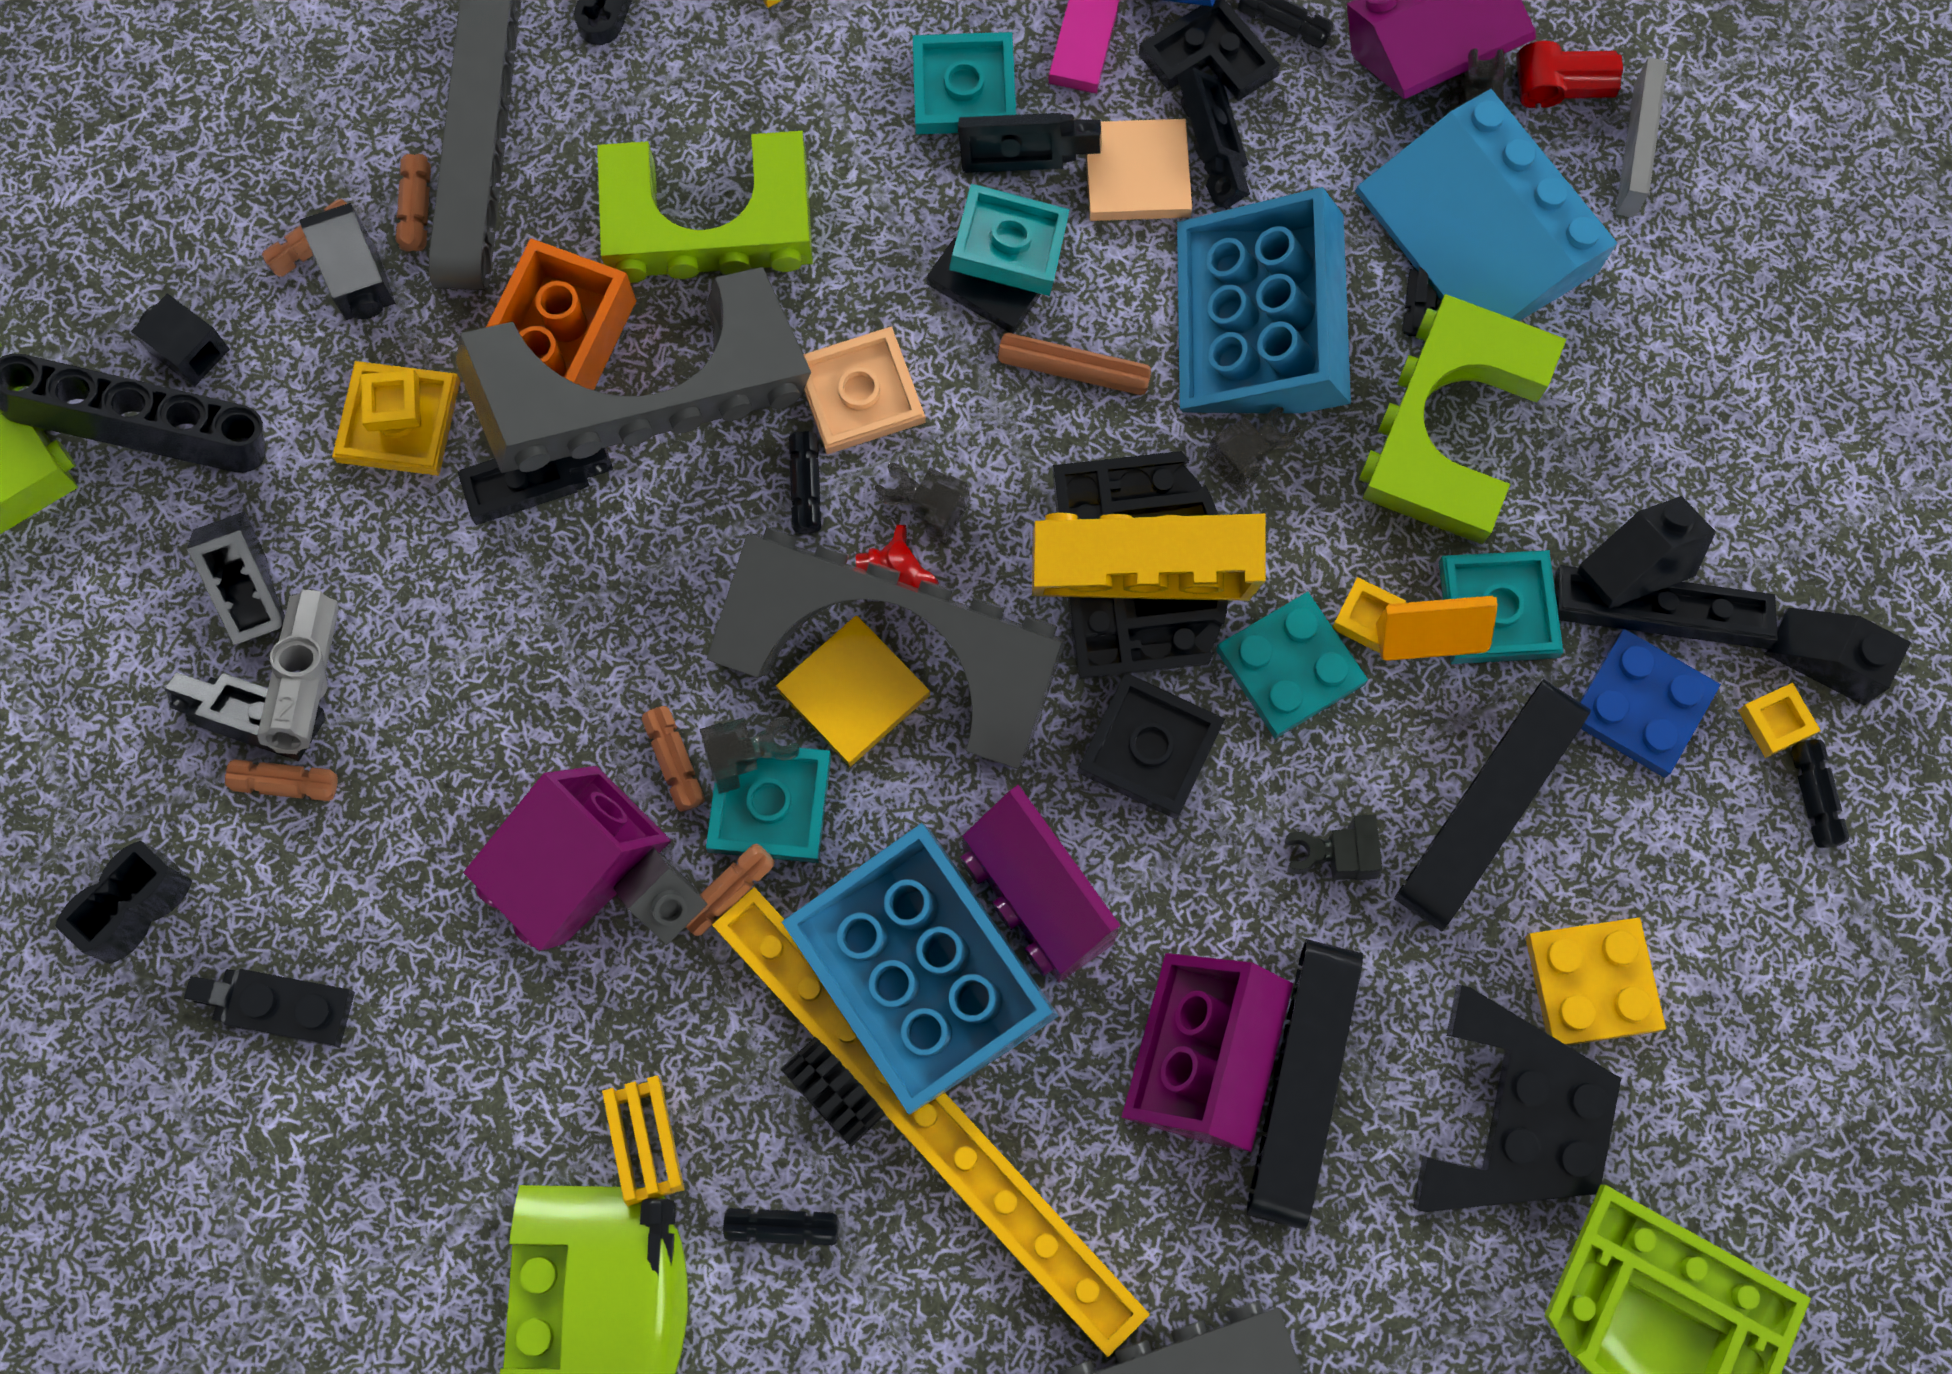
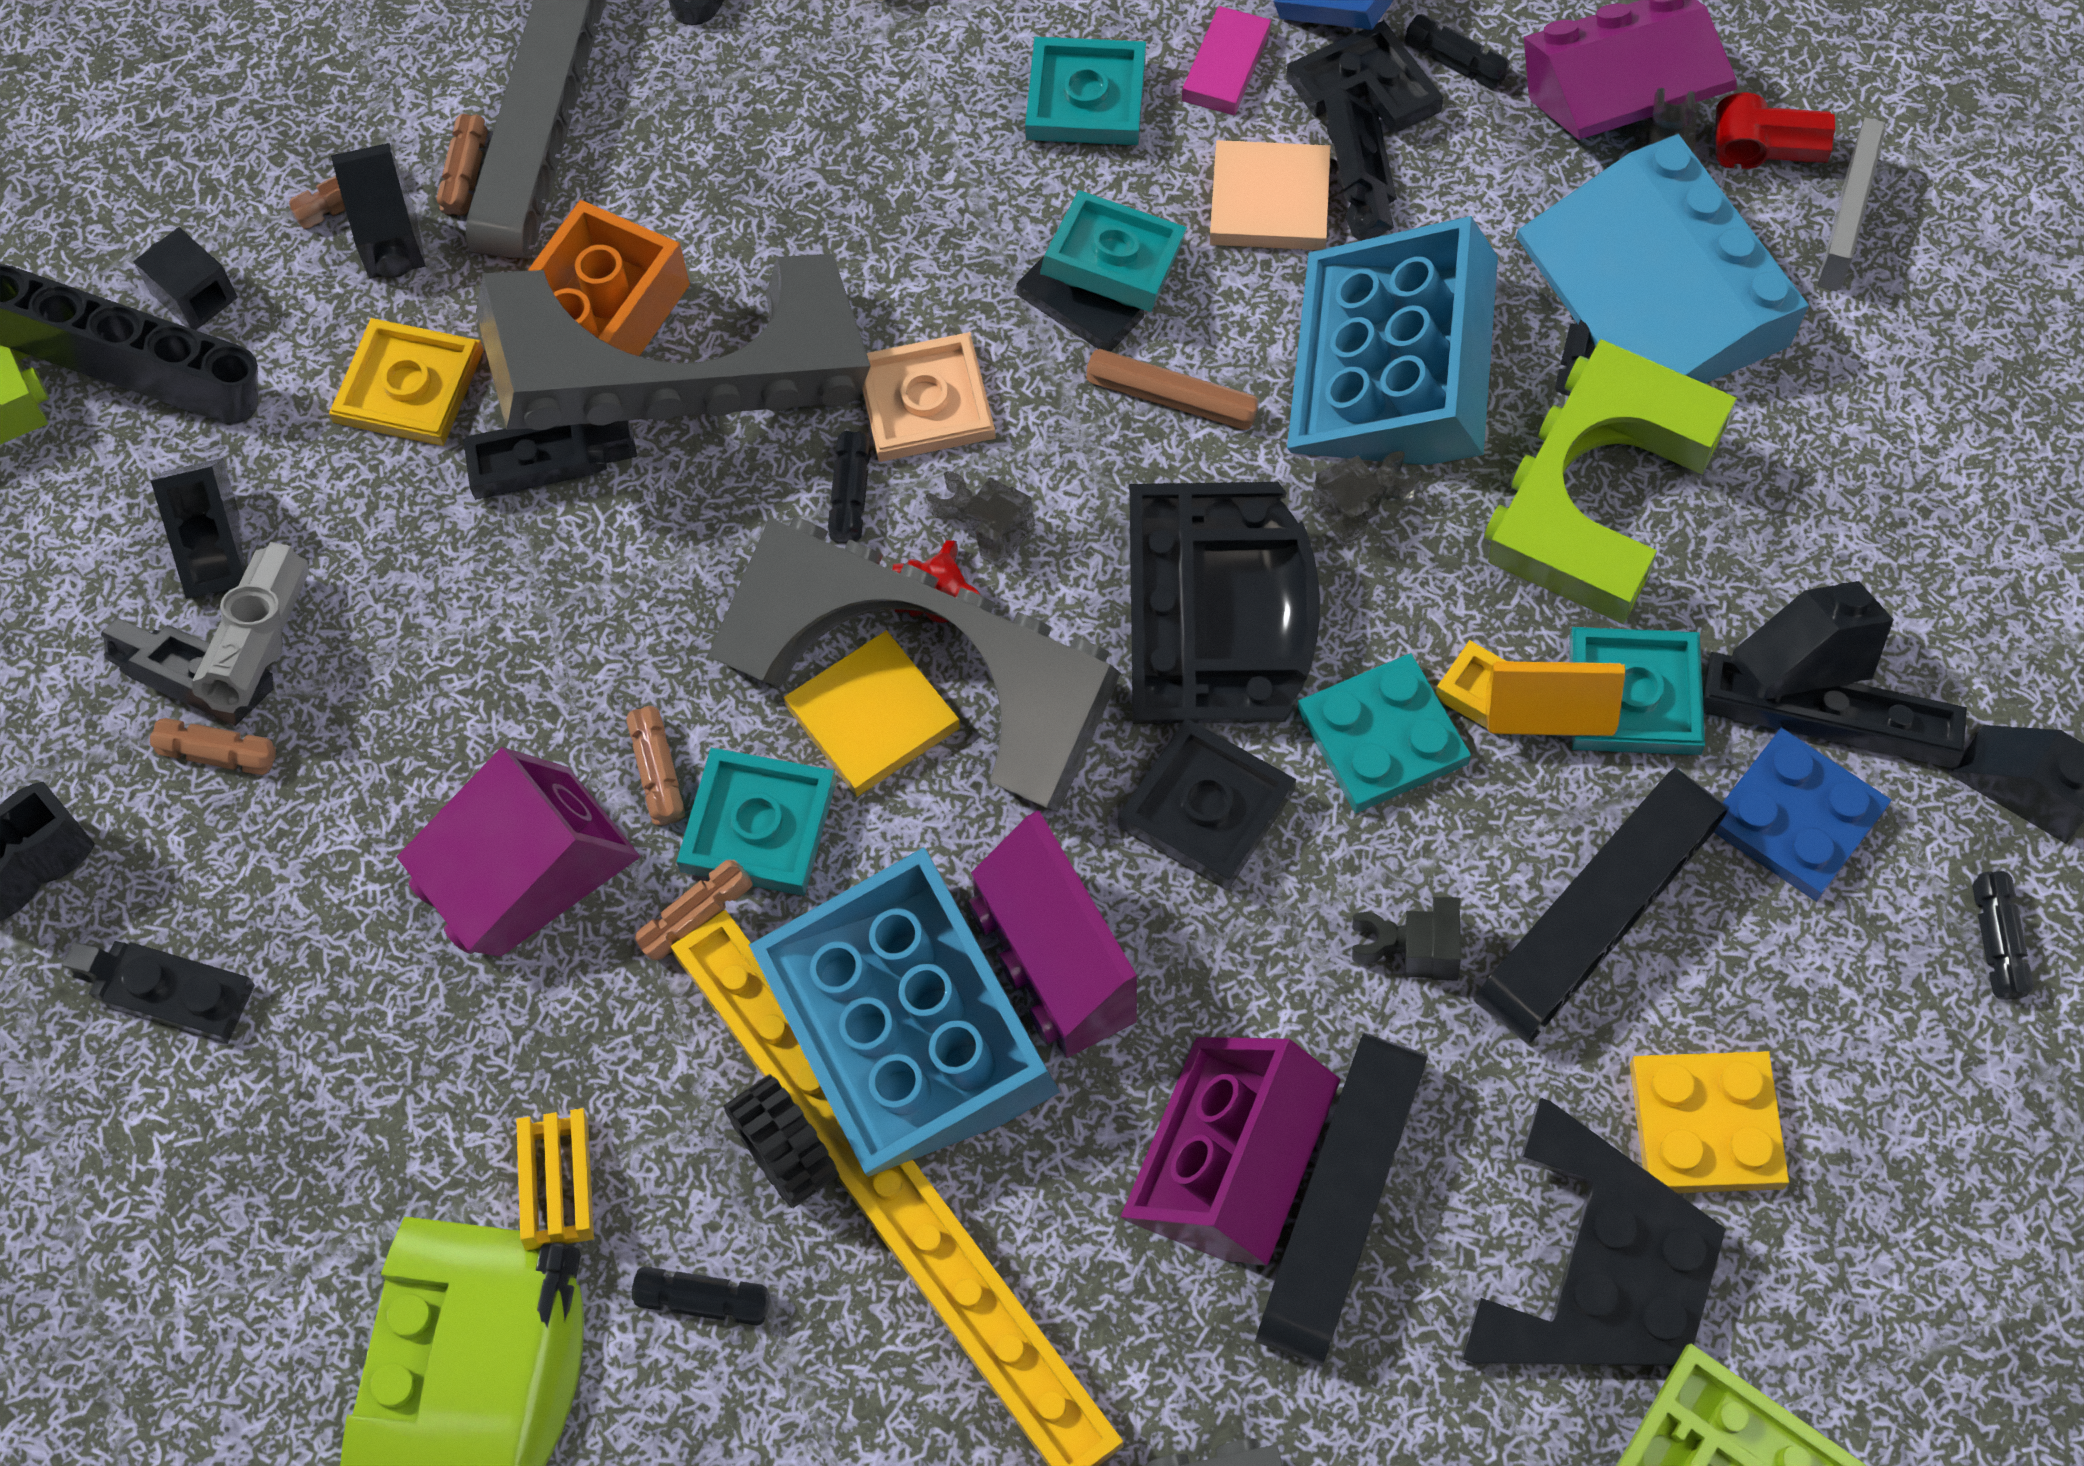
camera: 10 degrees right, 10 degrees down
yellow plate [360,369,421,432] -> none
lime arch [597,131,813,283] -> none
dark grey brick [613,847,708,945] -> none
clear smoke piece [700,717,800,794] -> none
black hinge [958,113,1102,173] -> none
yellow wedge [1032,513,1266,601] -> none
yellow plate [1738,682,1821,758] -> none

